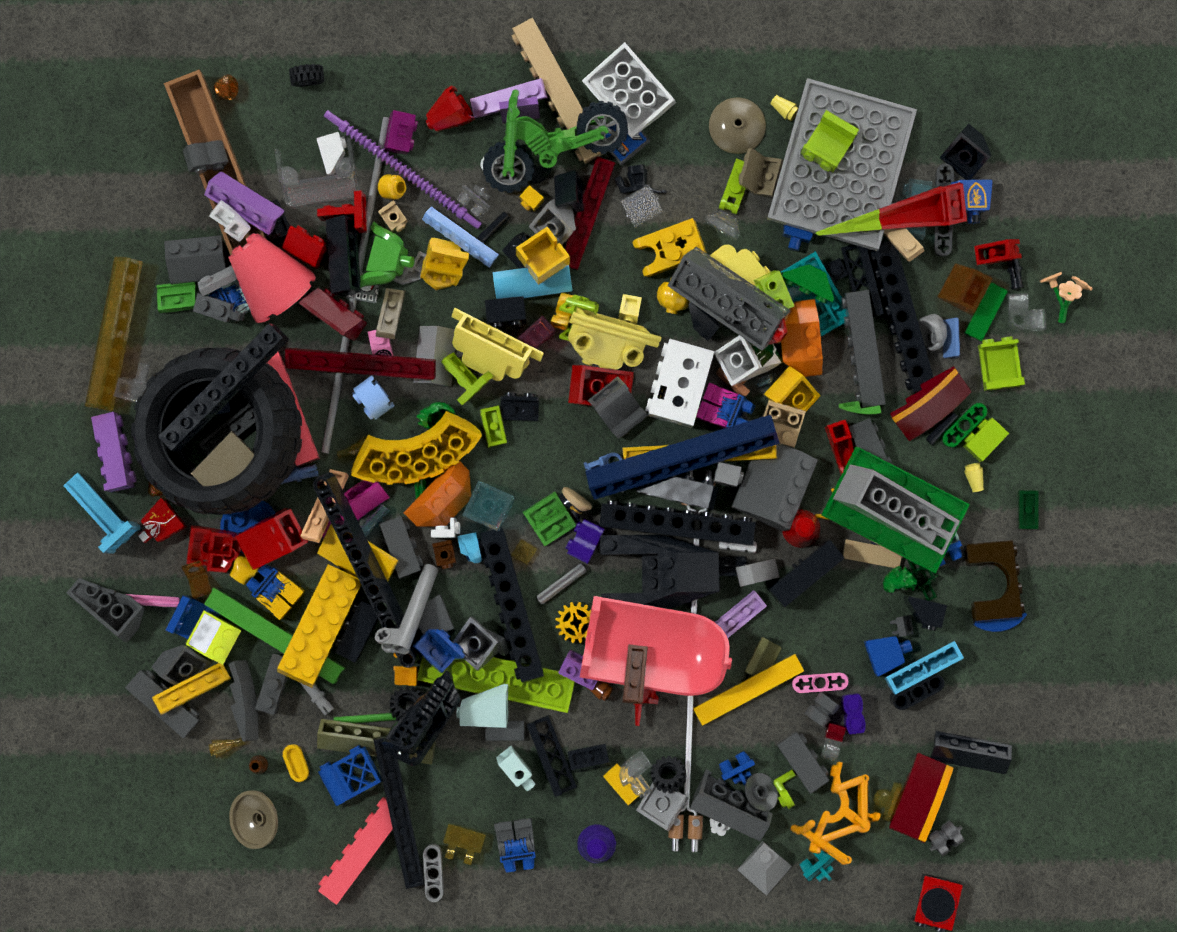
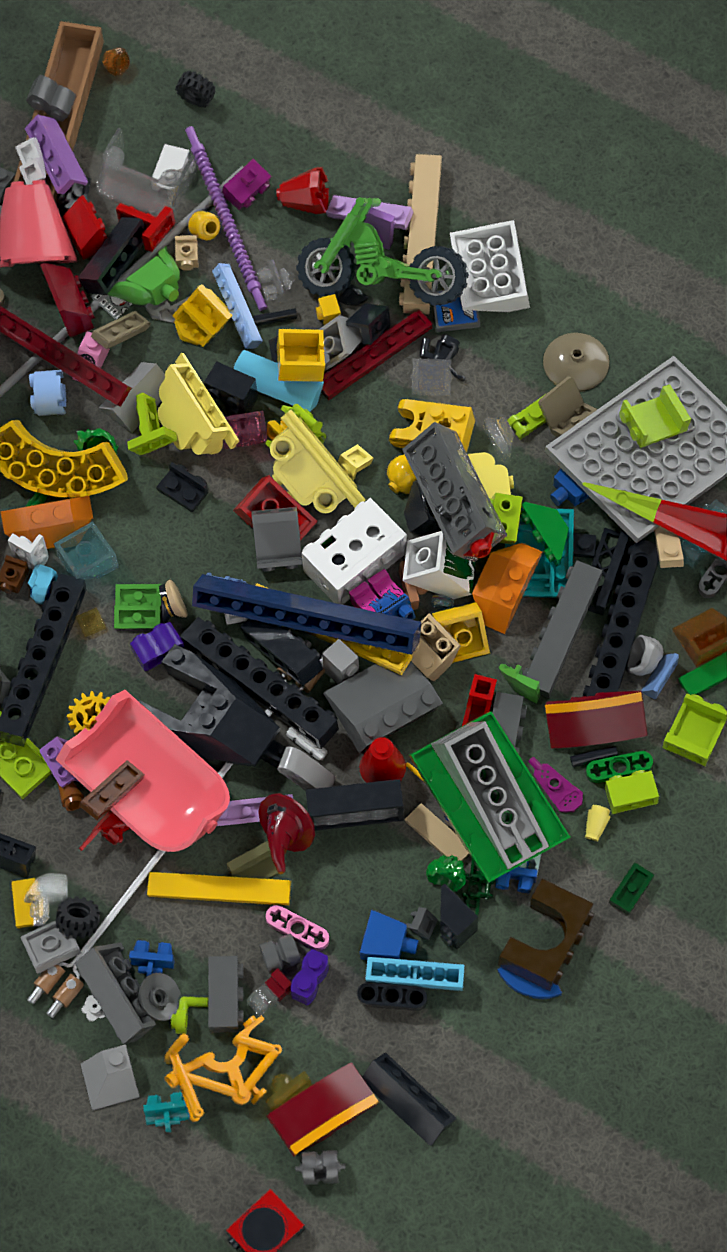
camera: 30 degrees right, 20 degrees down
lime slope [480,406,507,448] -> none
light grey axle [537,564,586,604] -> none
light yellow cone [770,95,798,121] -> none
none -> dark red piece [258,794,315,874]
none -> magenta piece [528,757,583,812]

